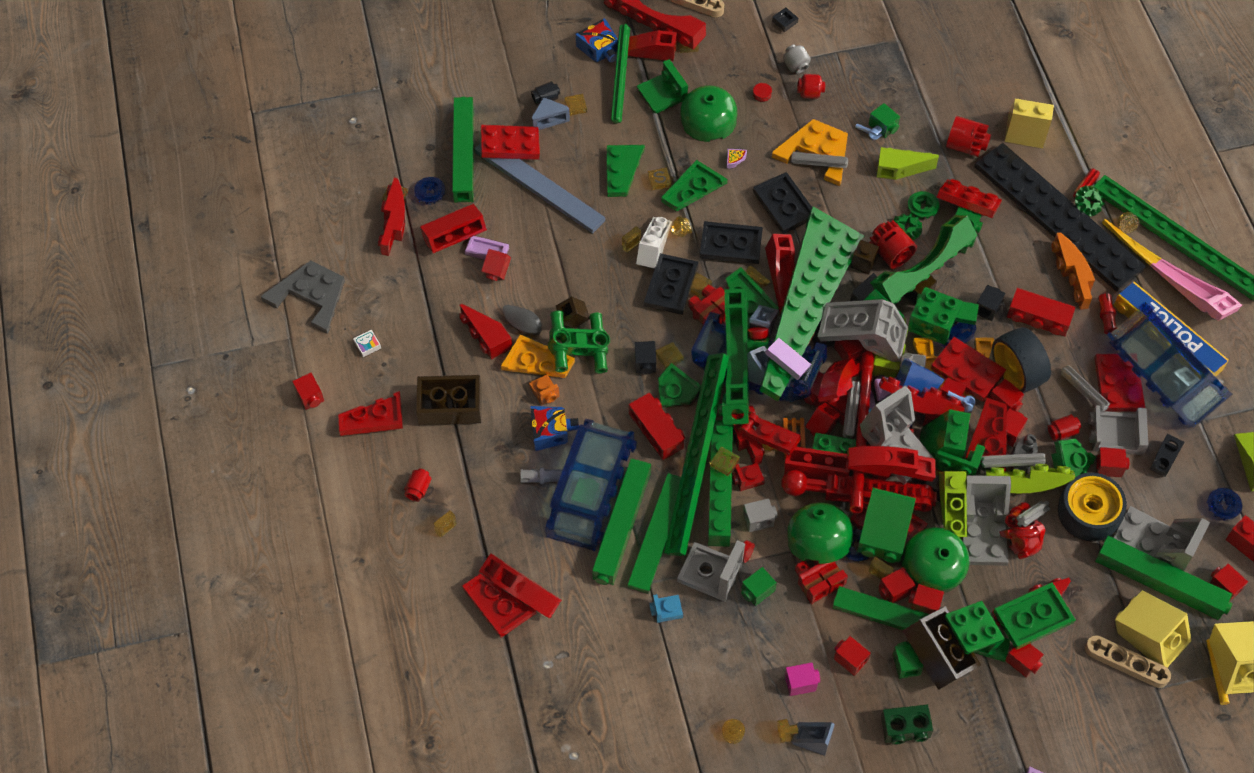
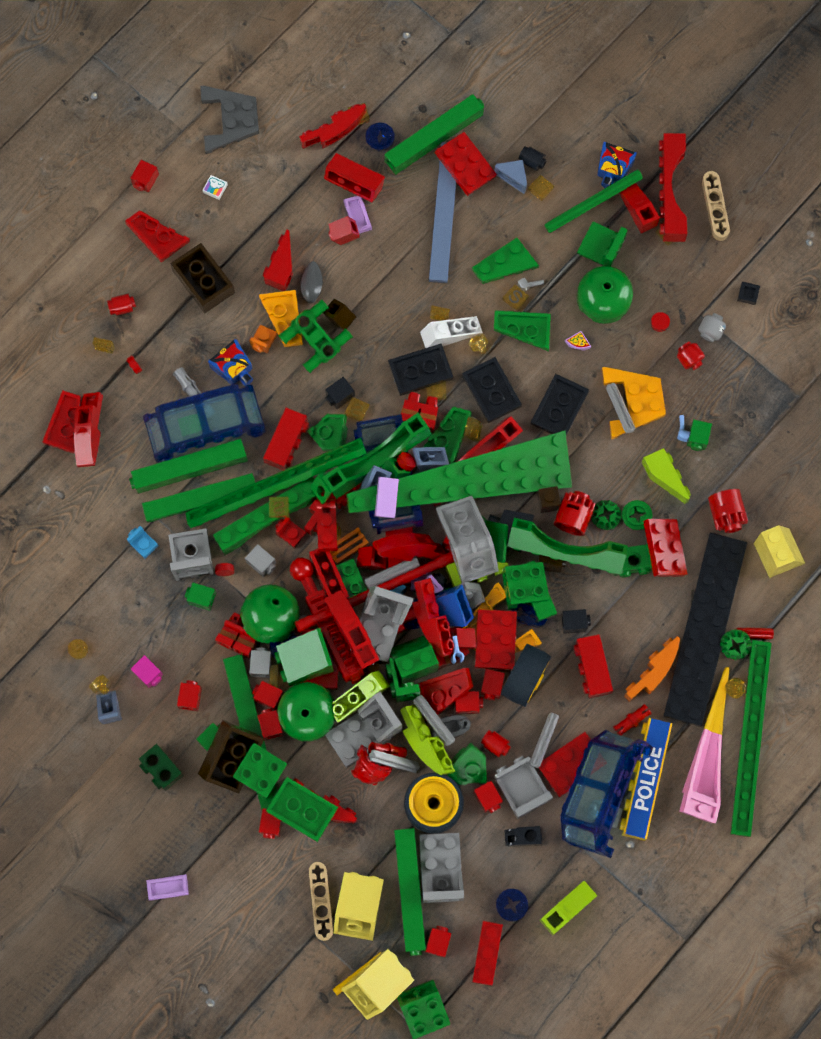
camera: 55 degrees right, 15 degrees up
none -> red tile [126,355,143,374]
none -> light grey brick [249,648,272,678]
none -> light grey hand [517,278,544,292]

